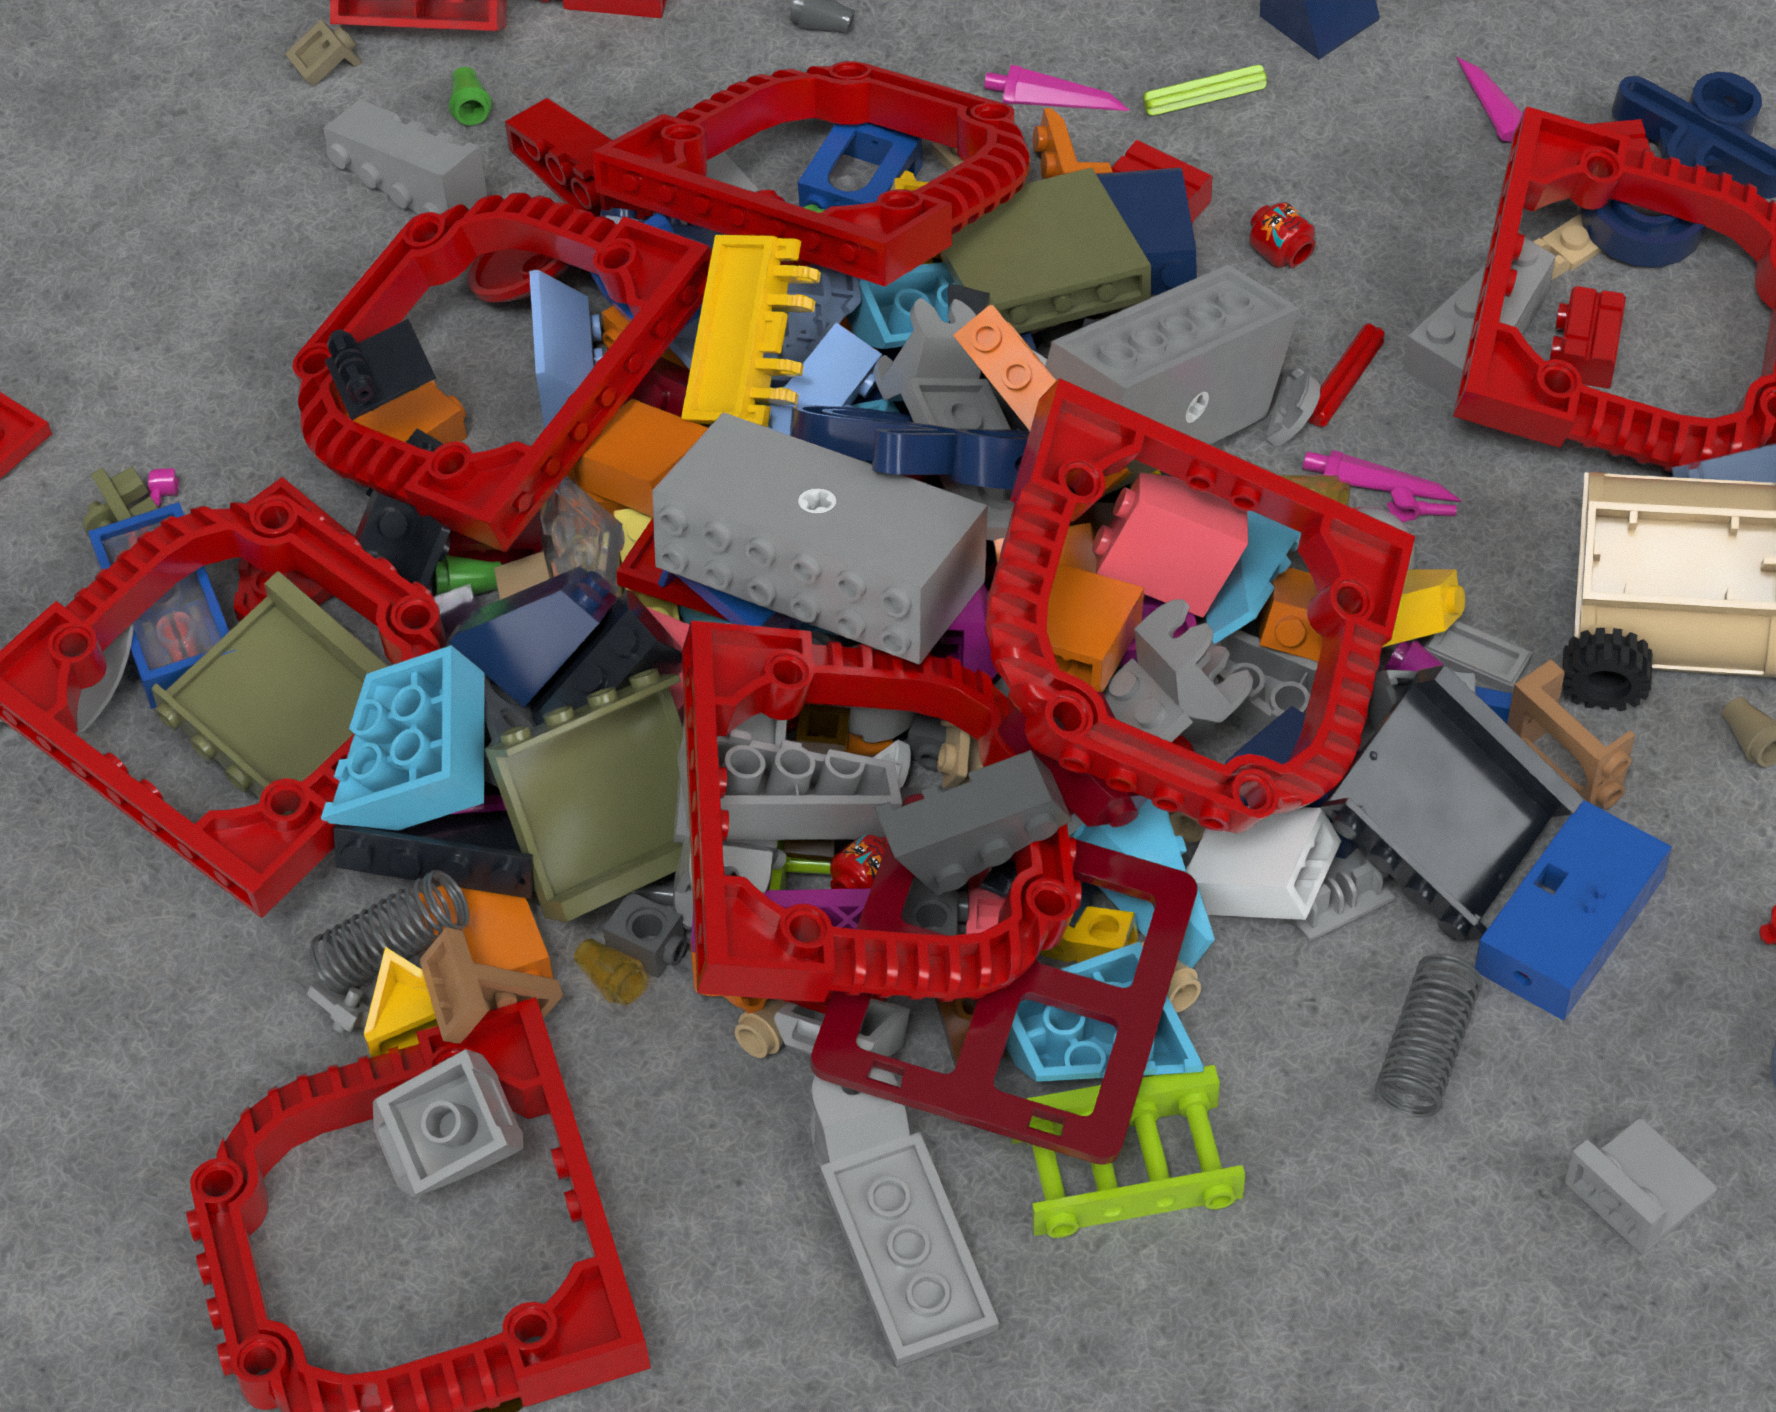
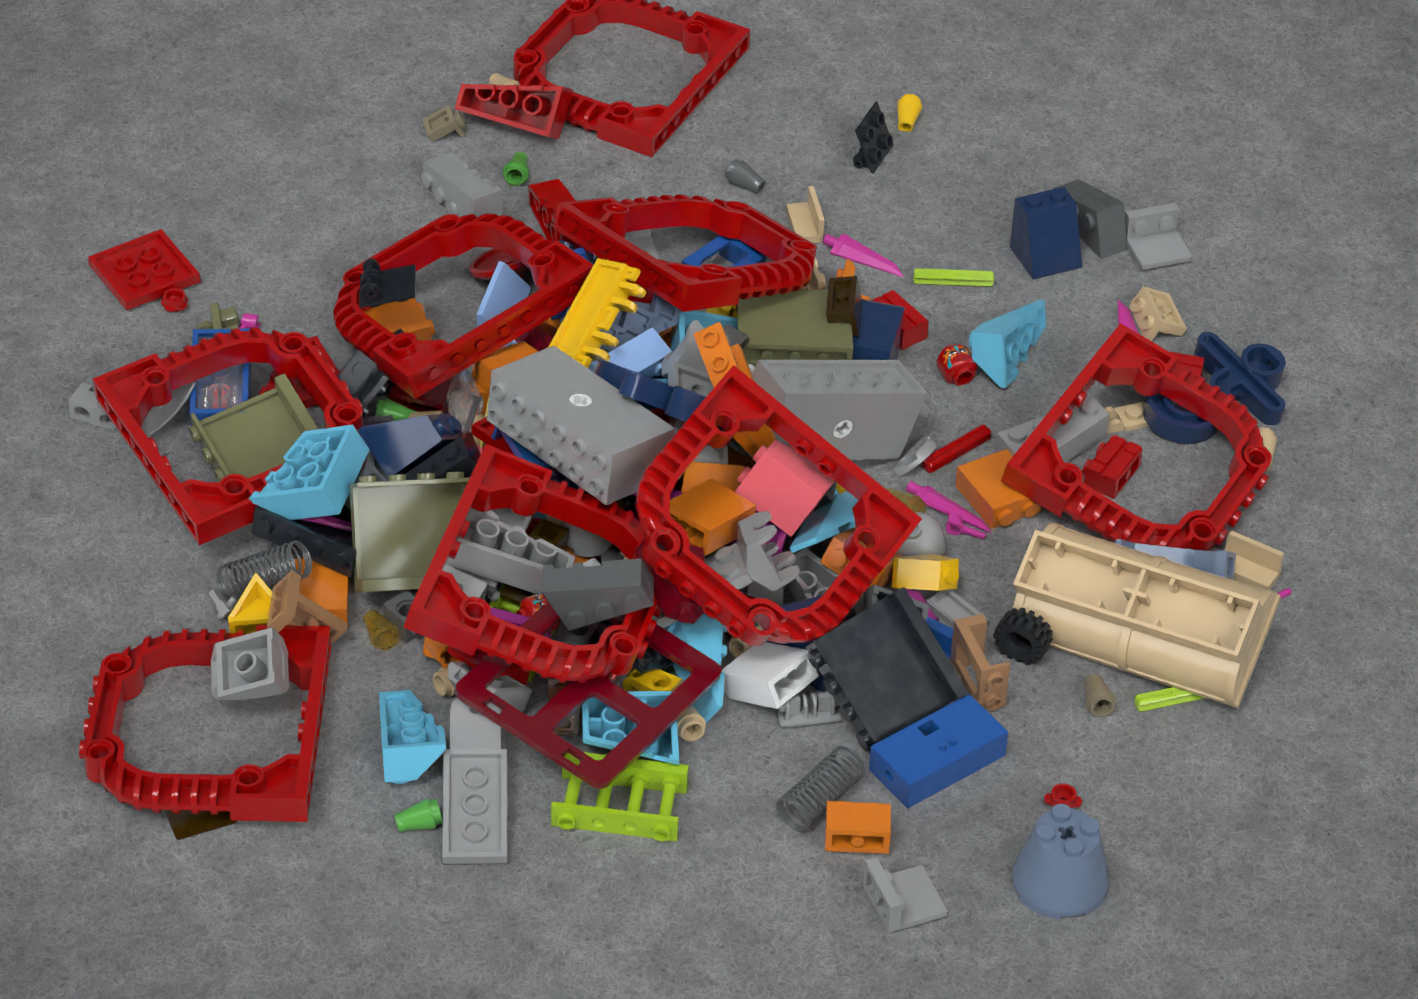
camera: 15 degrees right, 10 degrees down
none -> red plate [161,288,188,312]
none -> medium azure wedge [379,690,446,784]
none -> bright green cone [394,798,443,833]
none -> tan panel [786,186,824,243]
none -> orange brick [825,801,891,854]
none -> dark brown panel [826,276,862,337]
none -> orange brick [955,449,1041,529]
none -> medium azure wedge [969,300,1046,388]
none -> tan bracket [1129,286,1187,341]

